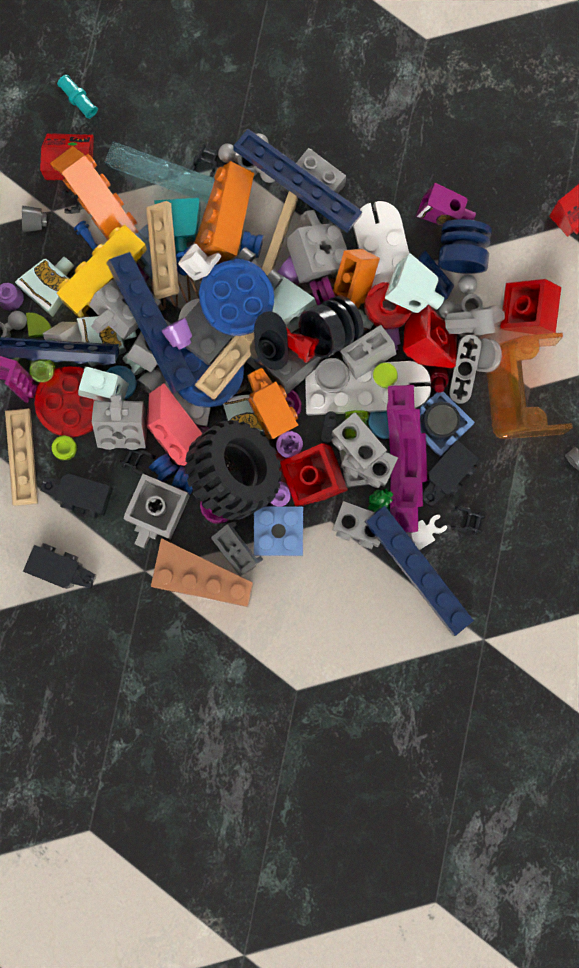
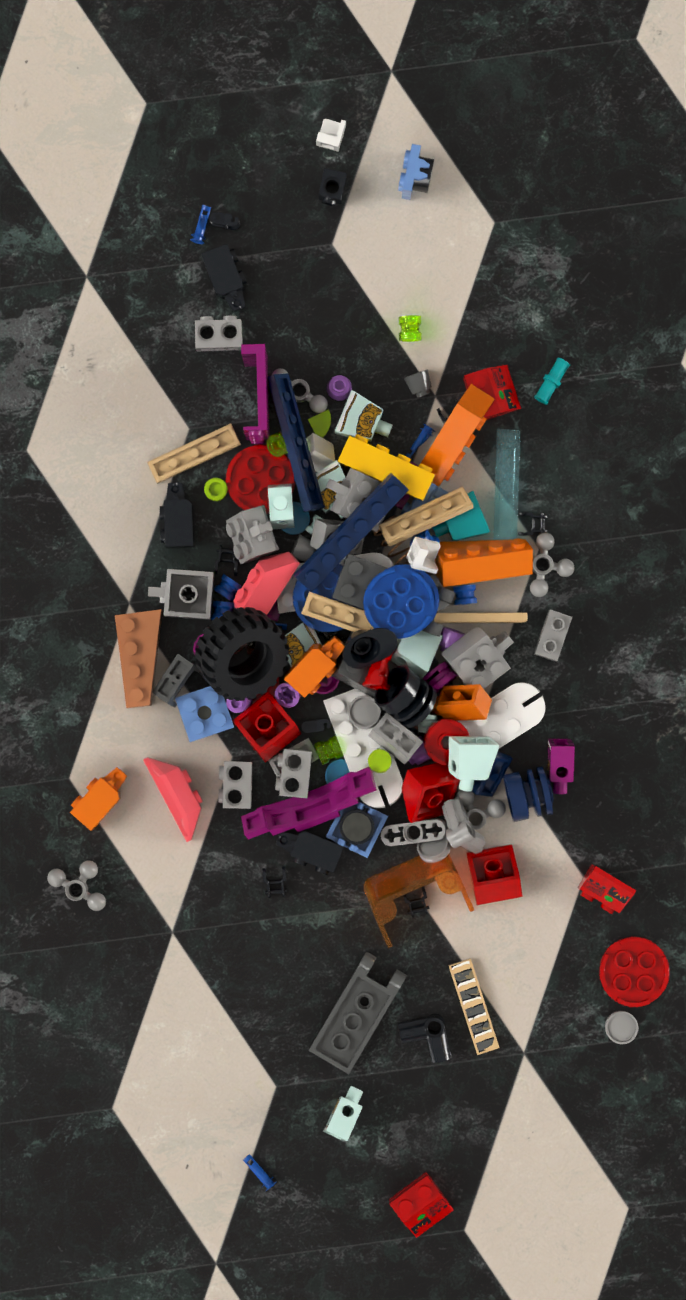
camera: 70 degrees right, 5 degrees up
black hinge [23,543,96,589] -> none
medium lavender hat [161,318,192,350] -> none
dark blue plate [233,129,362,233] -> none
light grey brick [331,413,387,472] -> none
dark blue plate [364,506,474,636] -> none
green plant [368,489,393,513] -> none
white plate [406,515,447,550] -> none
dark red cylinder [429,366,449,393] -> none
none -> light grey piece [47,860,106,911]
none -> orange hinge [70,767,127,831]
none -> coral wedge [143,757,203,842]
none -> black piece [402,883,430,917]

